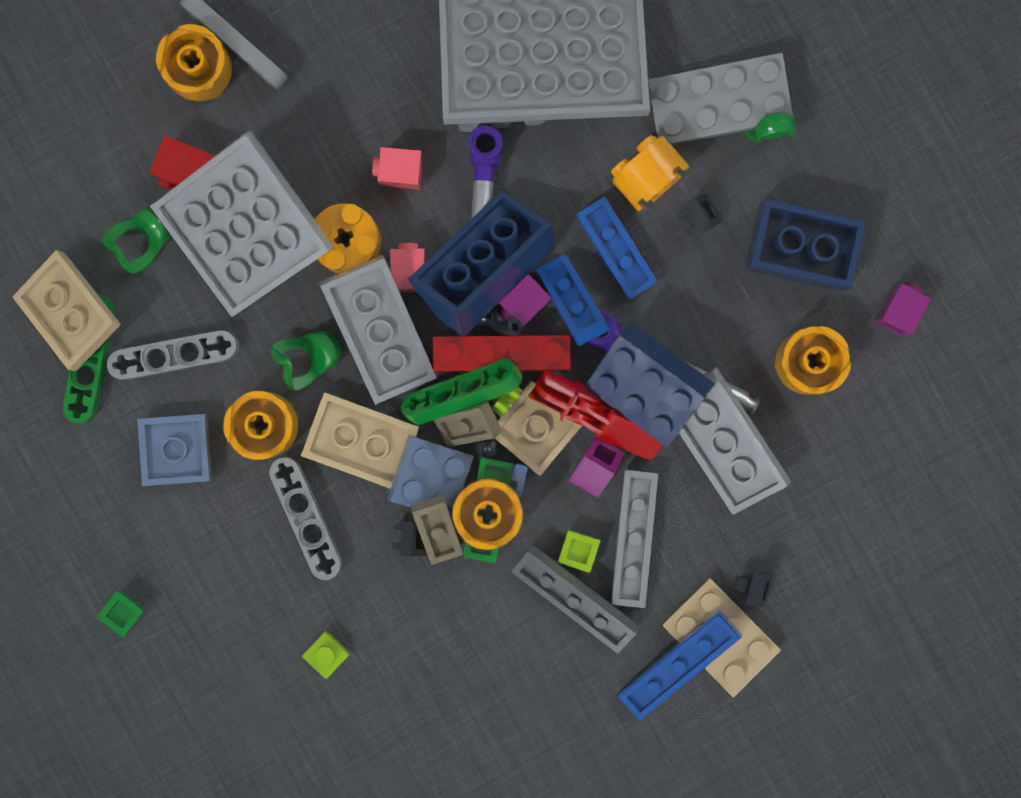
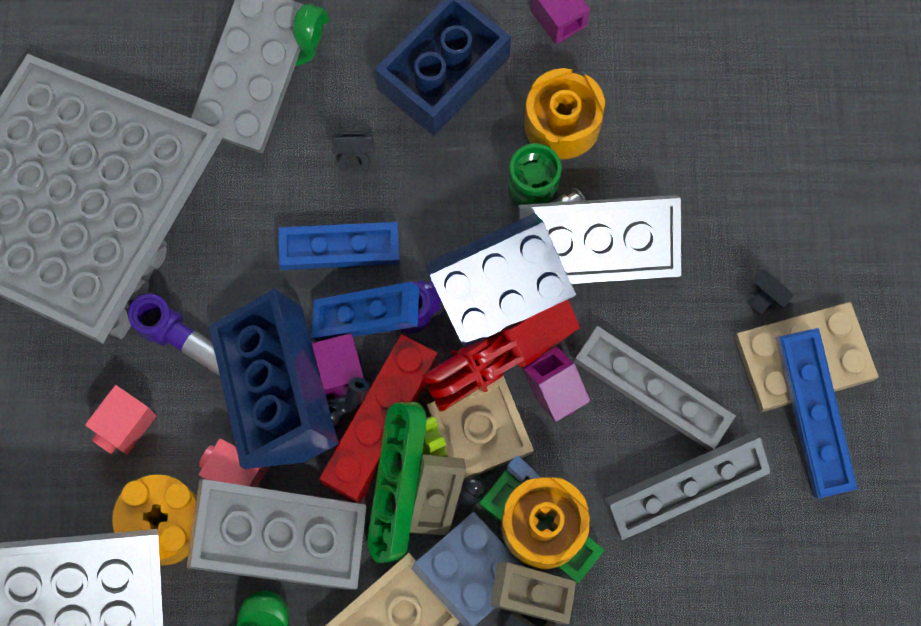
camera: 65 degrees left, 15 degrees down
lime plate [558,530,600,573] -> none
light orange brick [611,135,690,212] -> none
none -> green wheel [508,143,562,205]

